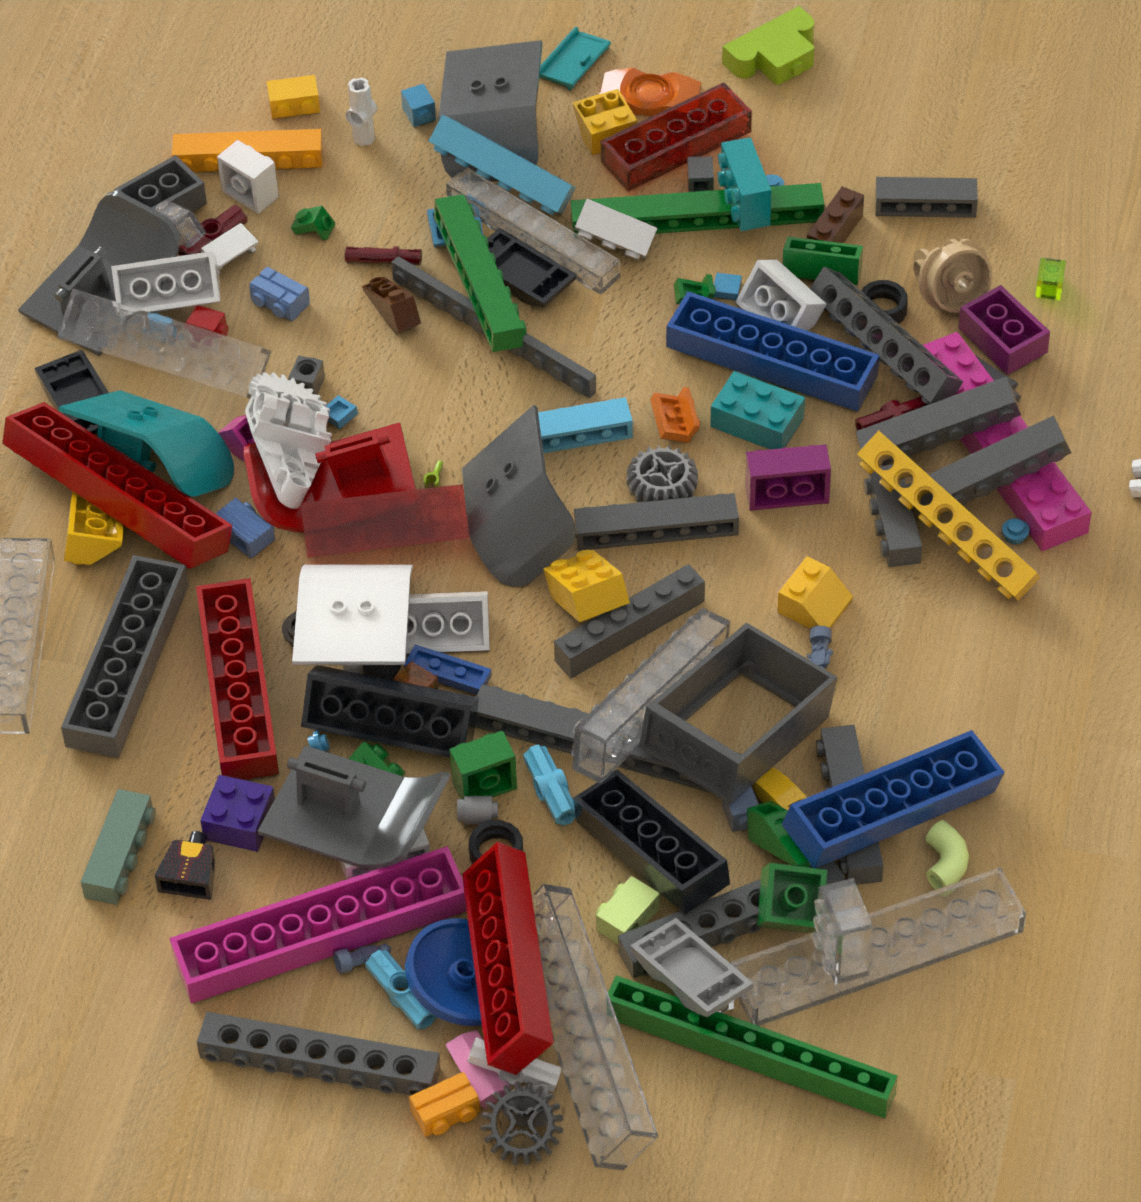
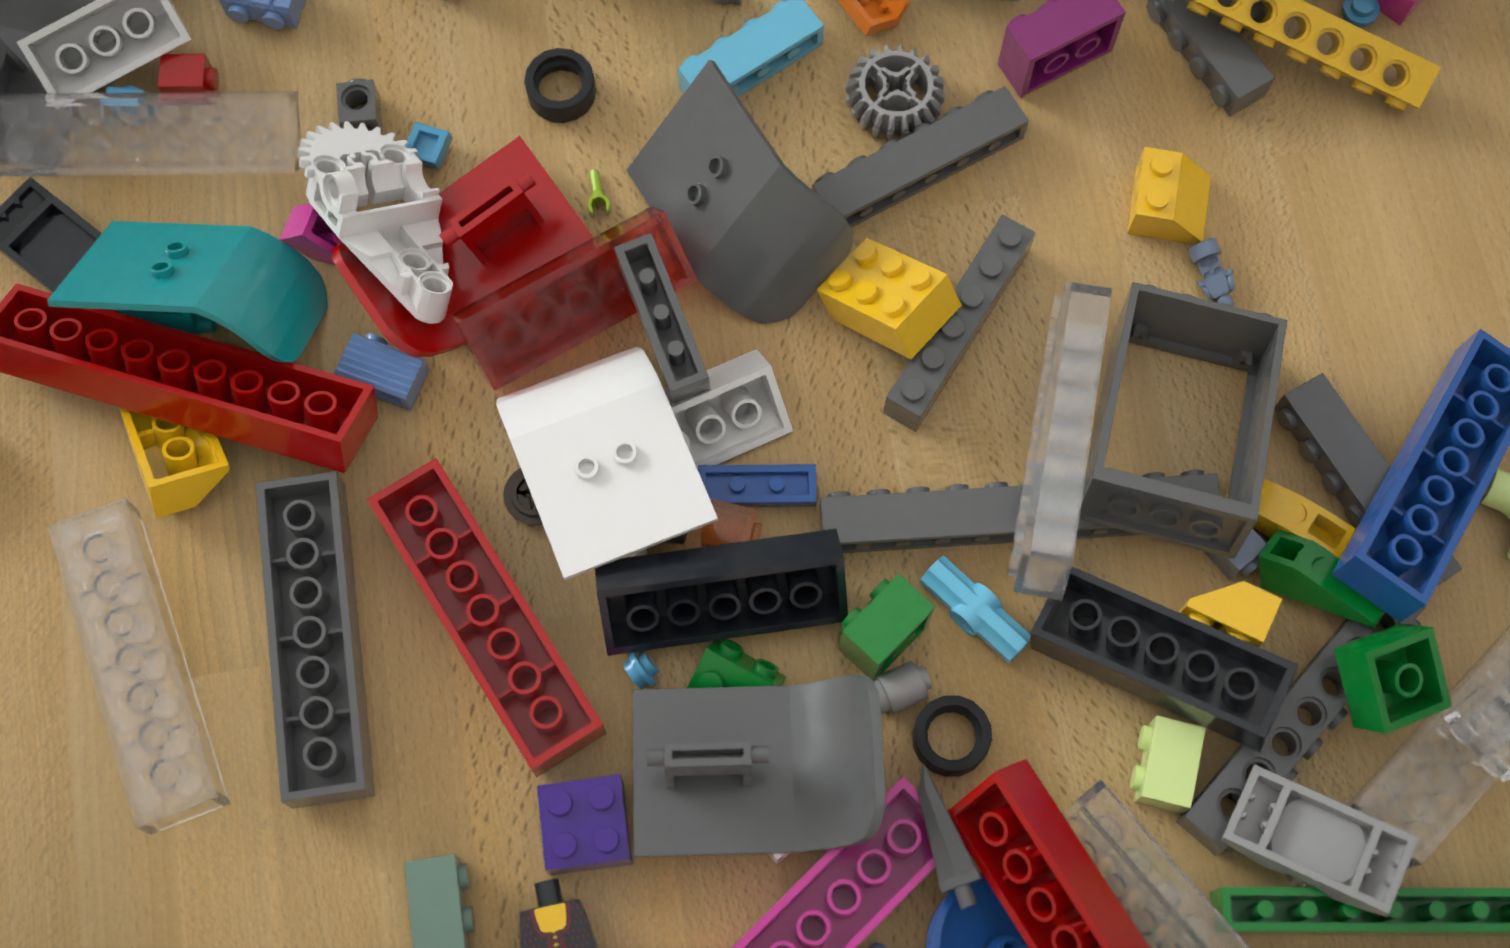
camera: 25 degrees left, 20 degrees up
none -> black tyre [524,48,596,123]
none -> dark grey brick [614,233,710,403]
none -> dark grey bar [917,763,982,910]
none -> yellow slope [1178,581,1282,647]

